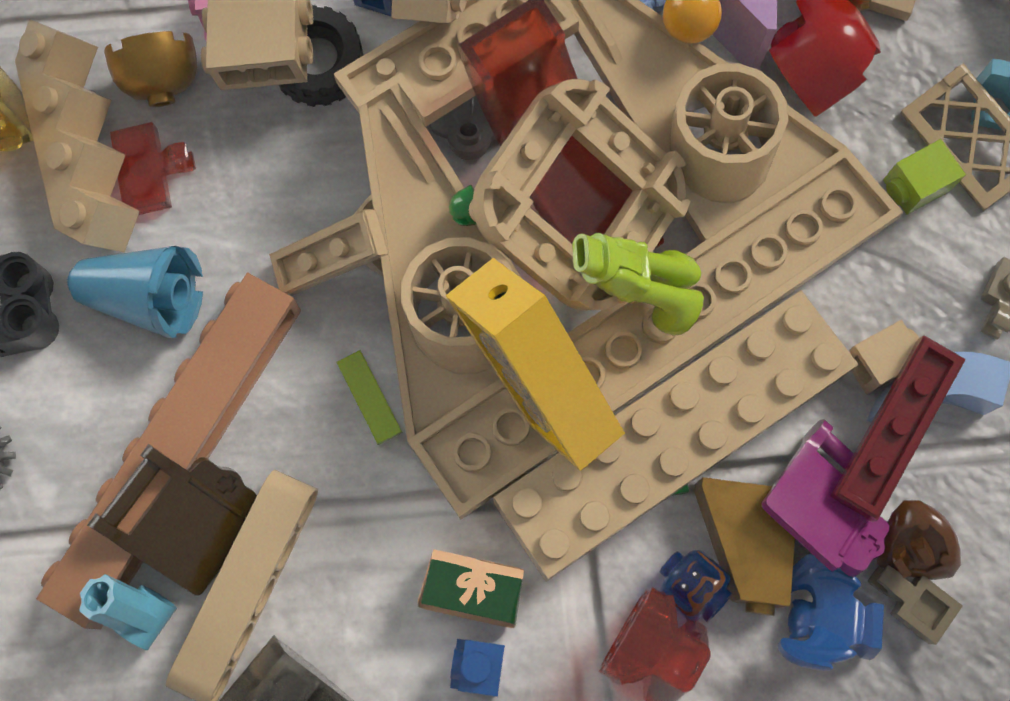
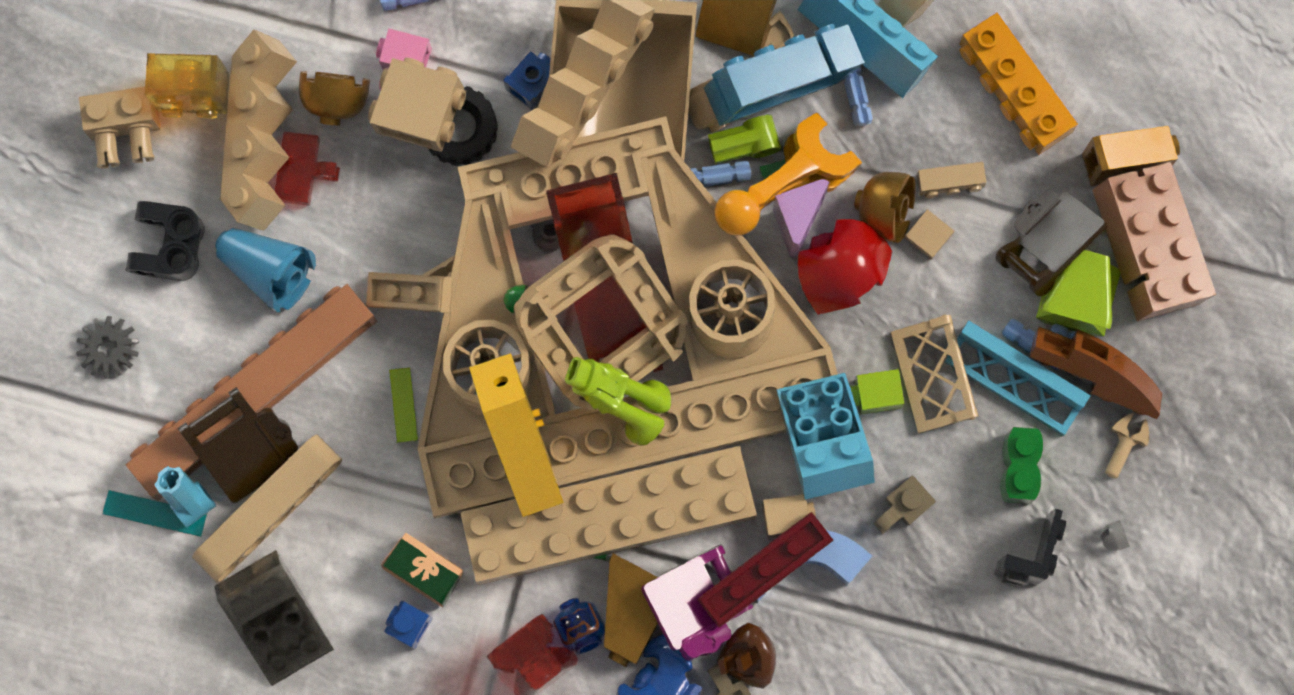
camera: 25 degrees right, 5 degrees up
none -> teal sticker [102,490,207,537]
none -> medium azure slope [776,373,875,500]

